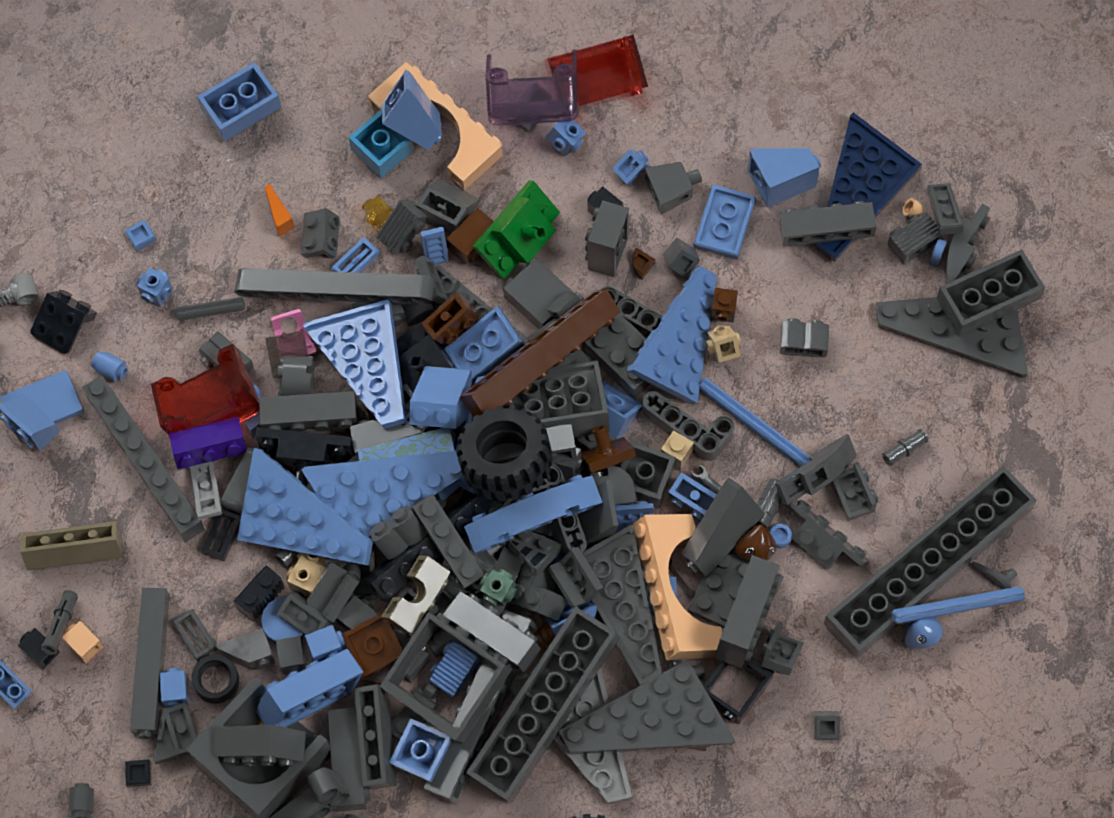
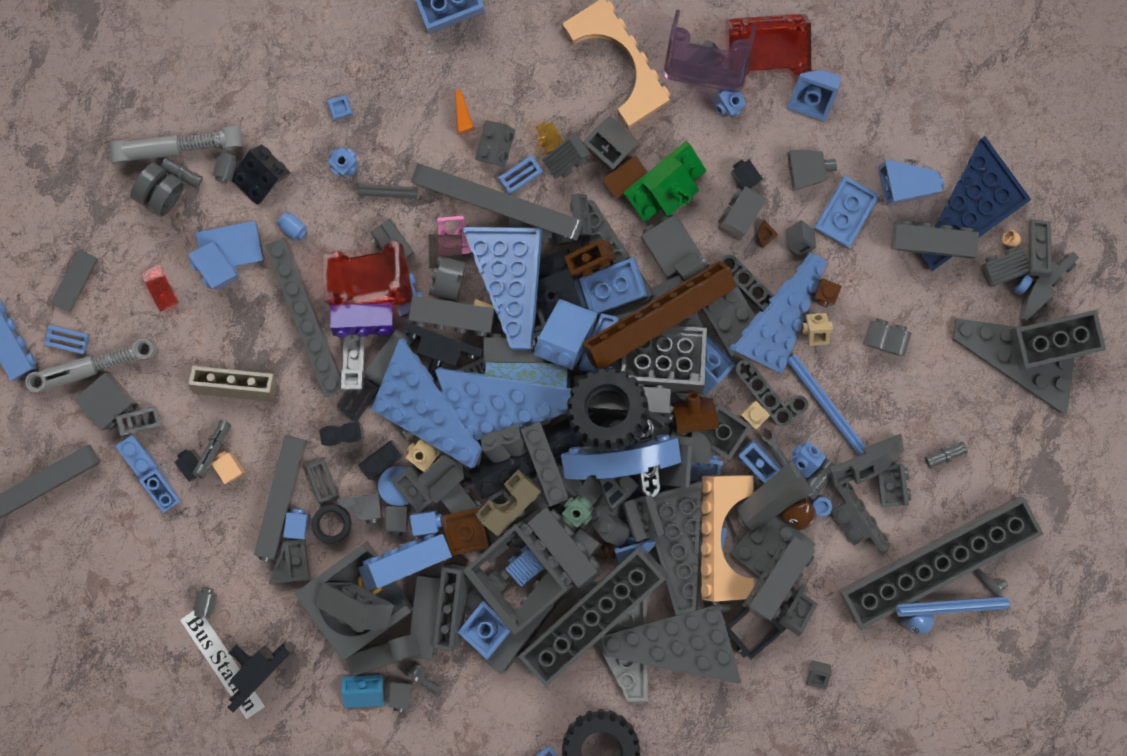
camera: 15 degrees right, 20 degrees up
black tile [125,759,152,788] -> none
dark azure brick [348,109,414,178] -> none
medium blue slope [382,70,442,150] -> none
medium blue slope [420,227,449,265] -> none
medium blue bracket [612,149,652,185] -> none
none -> dark grey brick [212,152,237,184]
none -> black brick [319,422,365,446]
none -> medium blue slope [787,70,841,121]
none -> medium blue brick [789,441,826,478]

